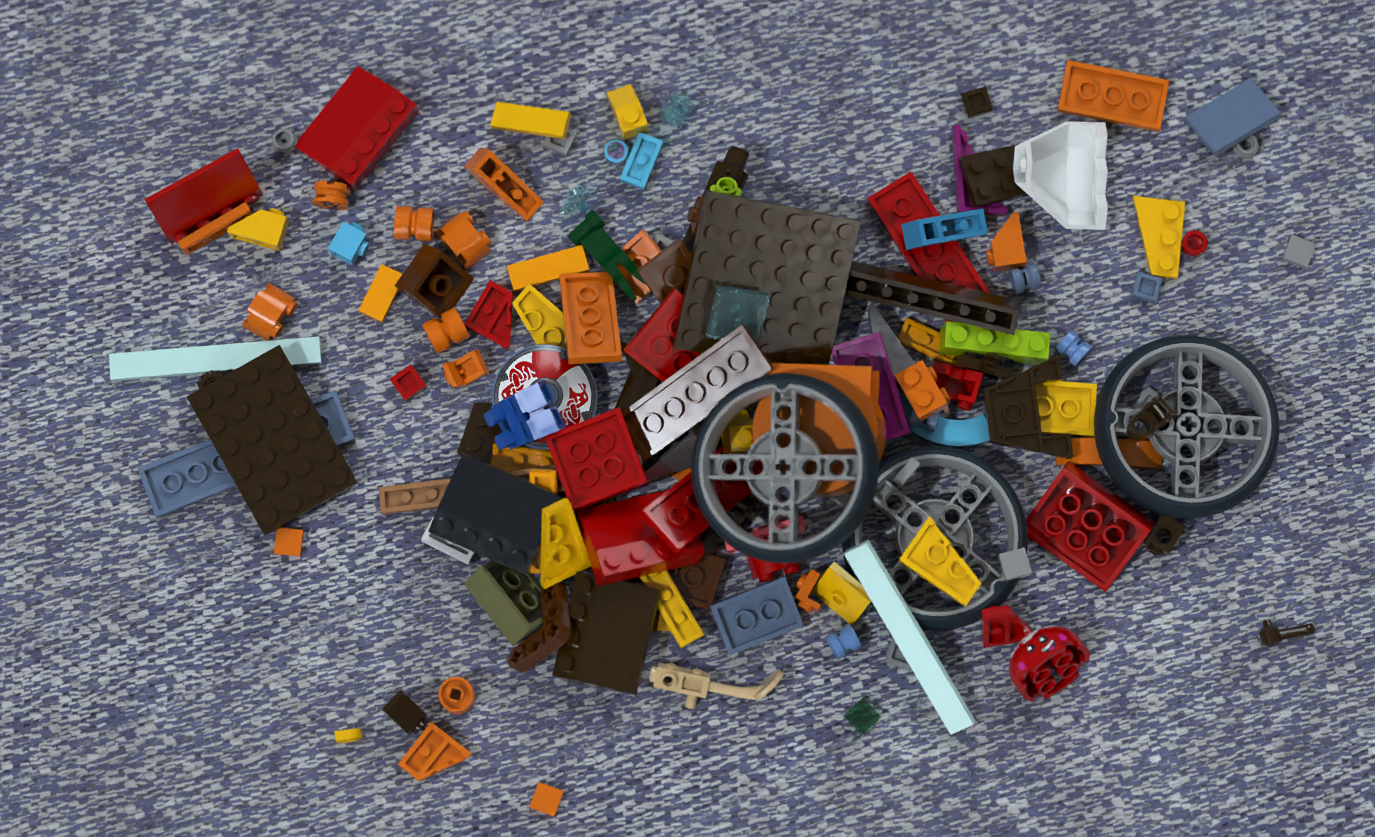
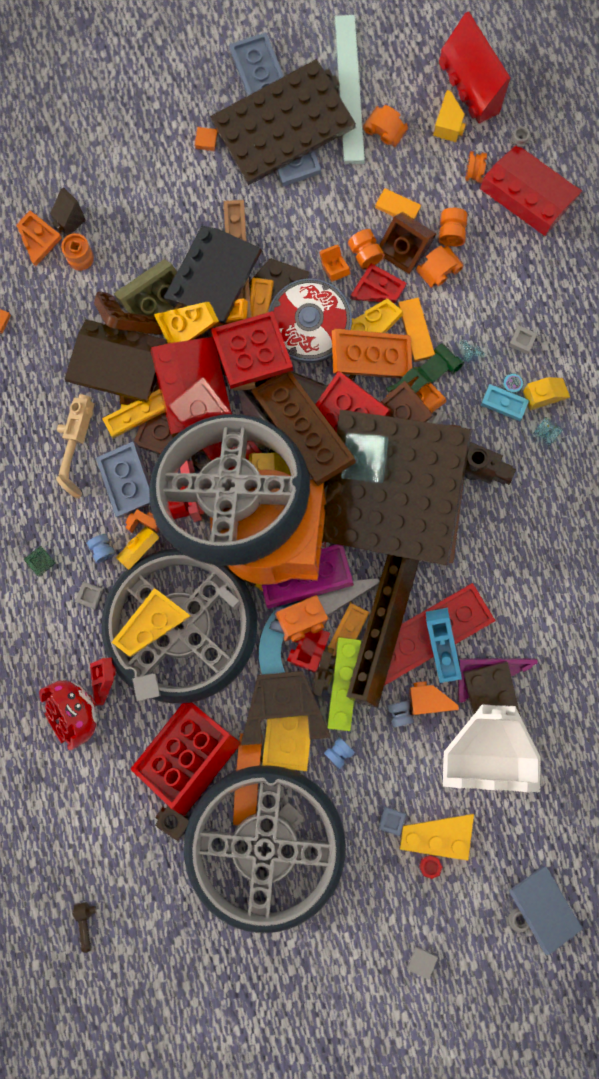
camera: 95 degrees right, 0 degrees up
orange tile [178,202,252,255] -> none
medium azure brick [328,221,370,266] -> none
yellow tile [334,728,362,744] -> none
red plate [390,364,427,402] -> none
orange slope [463,147,544,221] -> none
blue hips [484,380,566,450] -> none
yellow tile [490,102,571,139] -> none
lime plate [710,177,742,196] -> none
light aqua tile [844,540,975,734] -> none
dark brown tile [960,86,993,119] -> none
orange plate [1057,60,1169,132] -> none
dark brown piece [1126,392,1178,442] -> none

